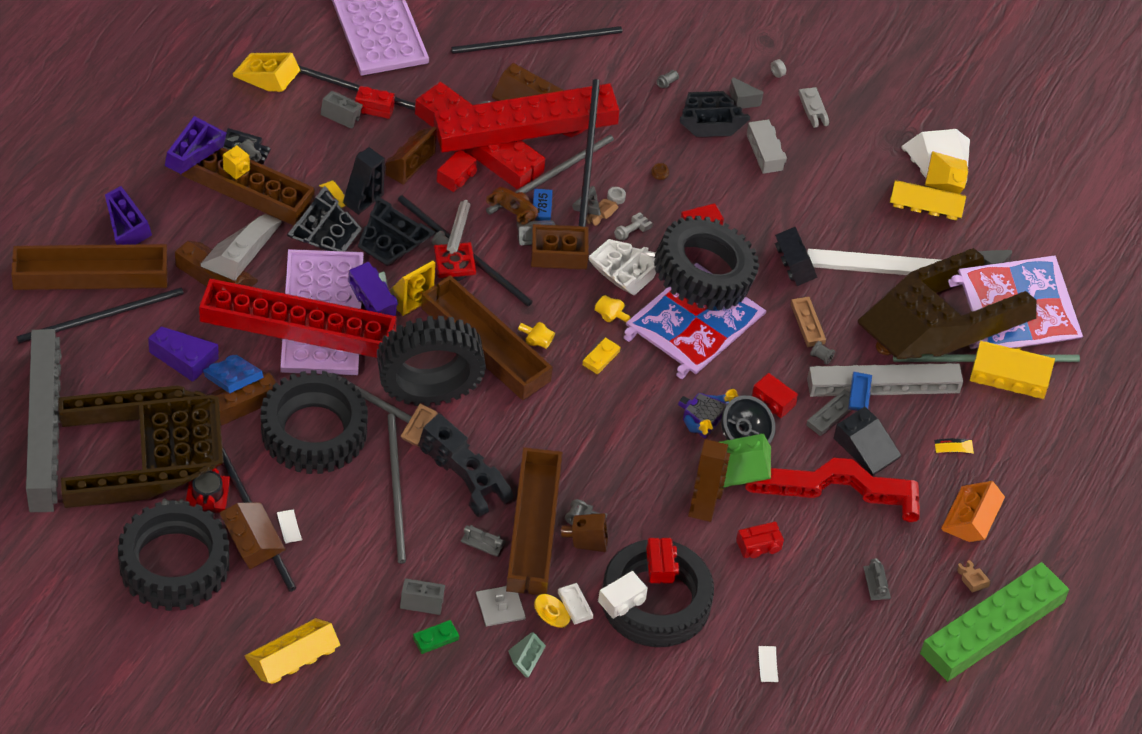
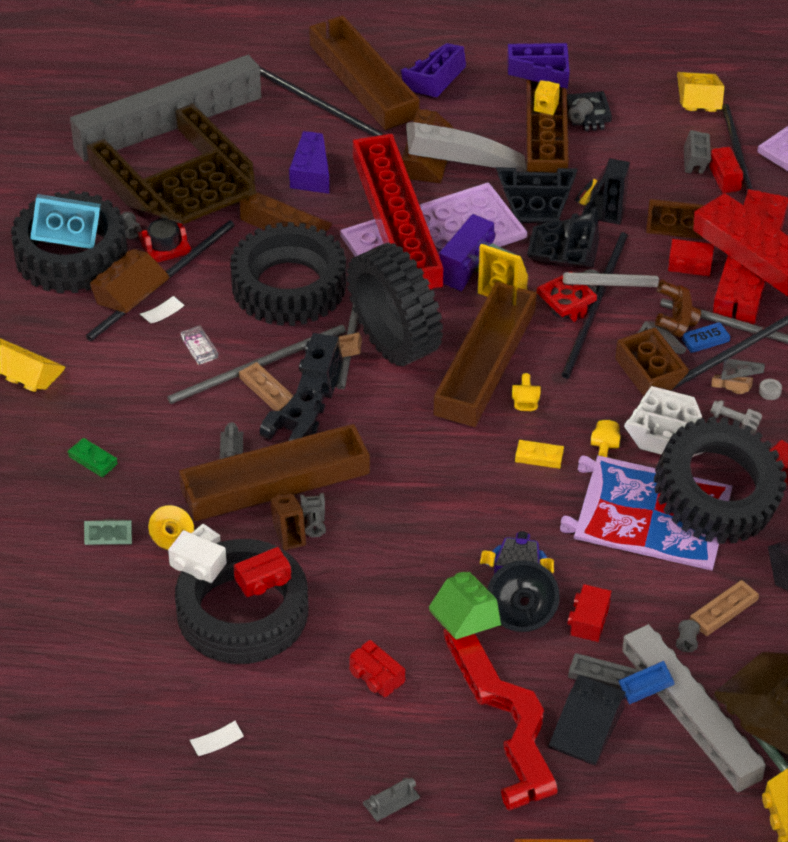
camera: 70 degrees right, 5 degrees down
blue plate [203,355,264,393] -> none
dark grey hinge [400,578,445,615] -> none
light grey piece [476,586,526,627] -> none
reddish brown wedge [688,439,731,522] -> none
yellow sticker [934,438,974,454] -> none
none -> medium azure slope [30,194,100,249]
none -> clear tile [180,326,219,365]
none -> medium nougat plate [239,362,293,411]

